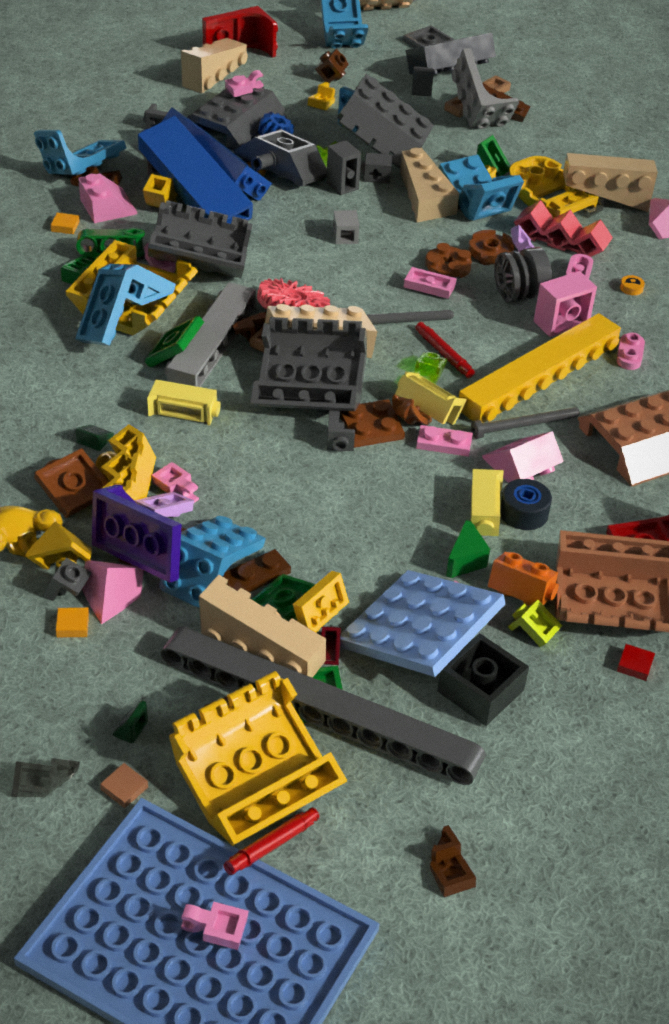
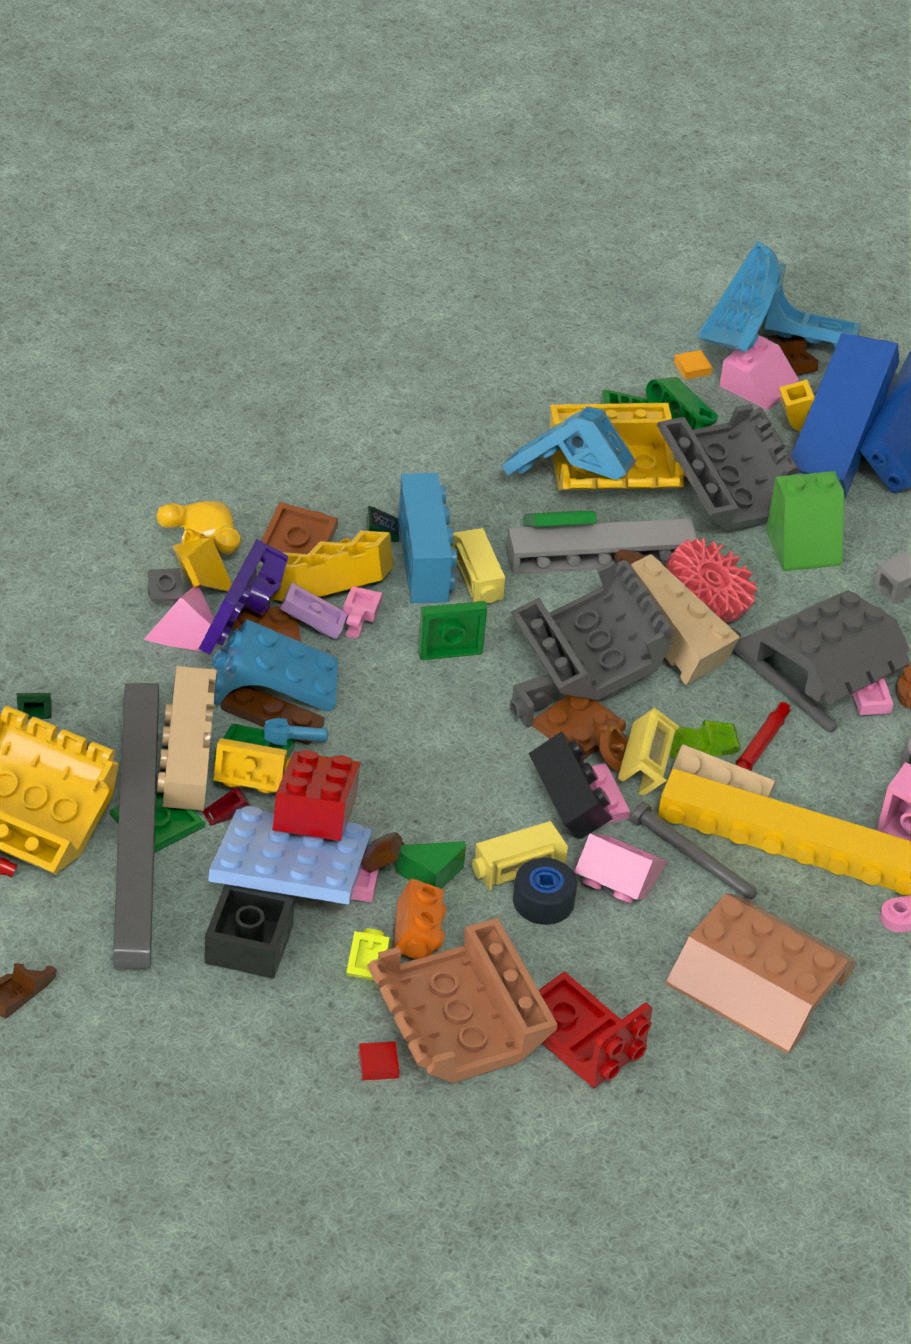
camera: 60 degrees right, 0 degrees up
light orange tile [56,607,89,638] -> none
none -> dark azure bar [264,718,328,745]
none -> red brick [272,750,361,841]
none -> reddish brown slope [361,832,405,873]
none -> dark azure brick [398,473,457,603]
none -> green tile [418,601,487,660]
none -> black brick [528,731,613,839]
none -> tan plate [669,744,776,798]
none -> dark azure plate [697,241,779,353]
none -> dark grey slope [735,590,910,704]
none -> bright green slope [766,471,844,571]

